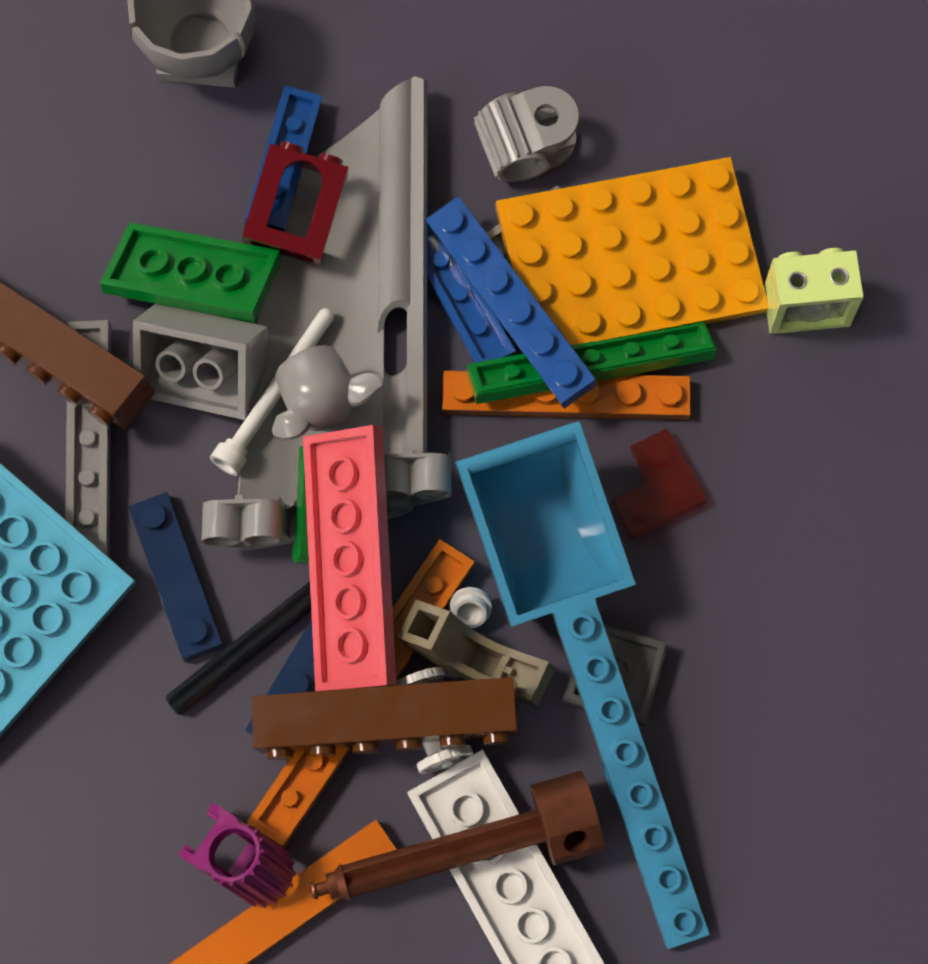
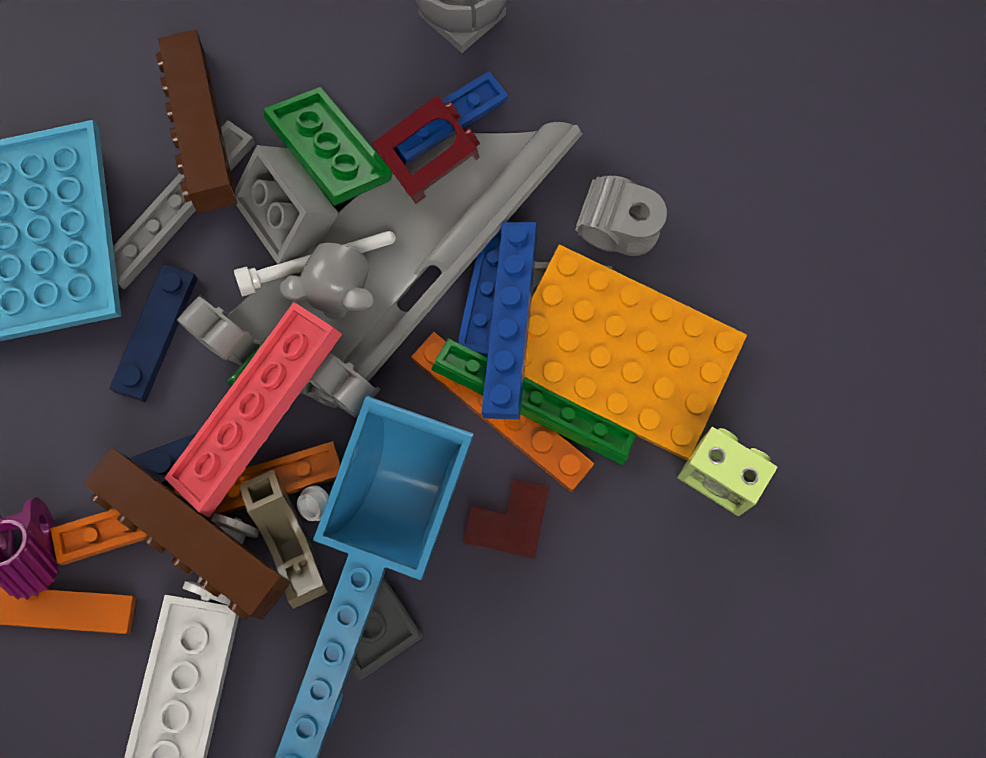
camera: 35 degrees right, 0 degrees up
black axle [165,581,311,715] -> none
copper piece [309,770,605,901] -> none

